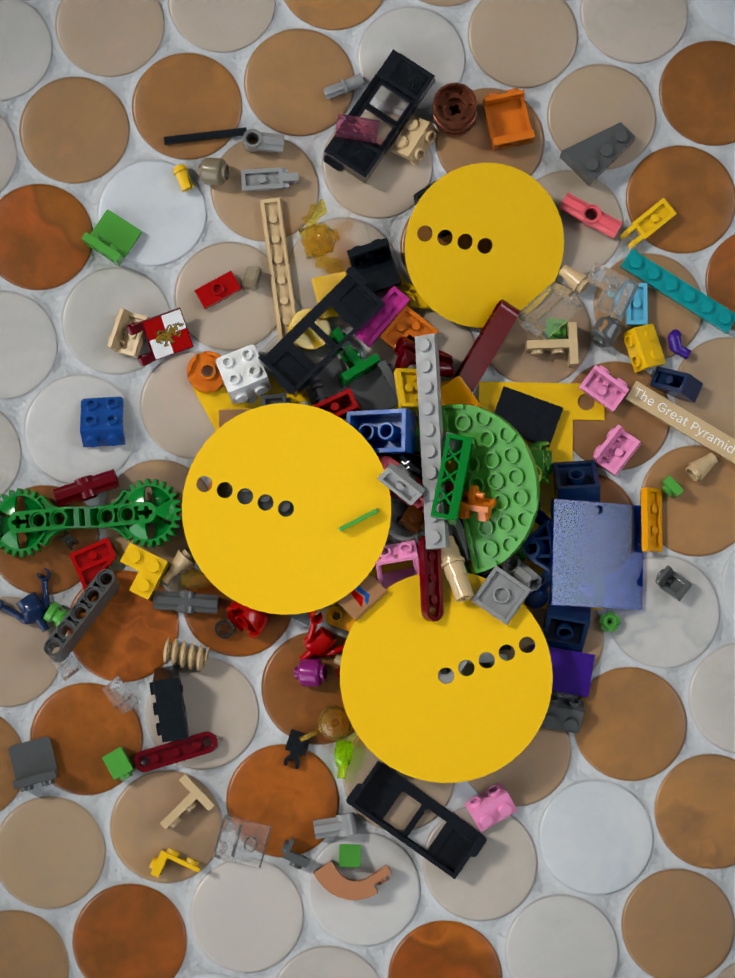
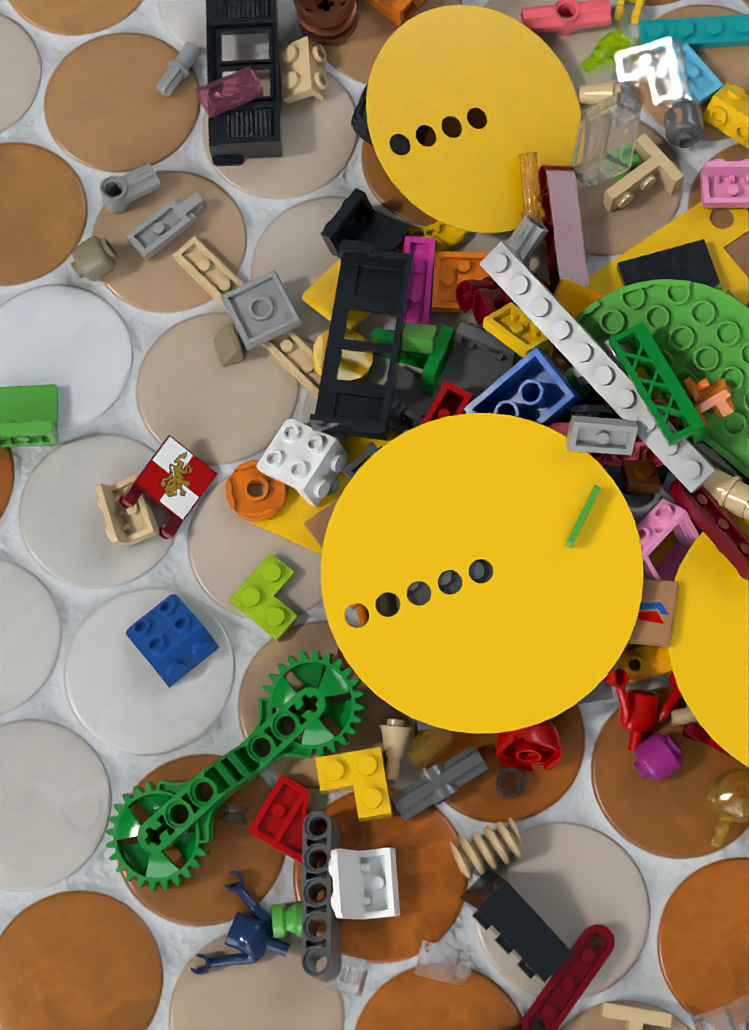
camera: 30 degrees left, 10 degrees down
dark red piece [53,469,120,507] -> none
black bar [164,127,247,145] -> none
yellow pin [173,164,194,192] -> none
red plate [194,271,241,309] -> none
black plate [284,729,312,769] -> none
clear yellow helmet [298,199,344,274] -> none
none -> light grey plate [220,270,302,351]
none -> lime plate [229,552,299,642]
none -> white bracket [328,847,400,920]
none -> bright green slope [401,322,437,354]
none -> light grey piece [506,215,548,268]
none -> clear yellow pin [518,152,546,245]
none -> clear neon green piece [580,29,631,73]

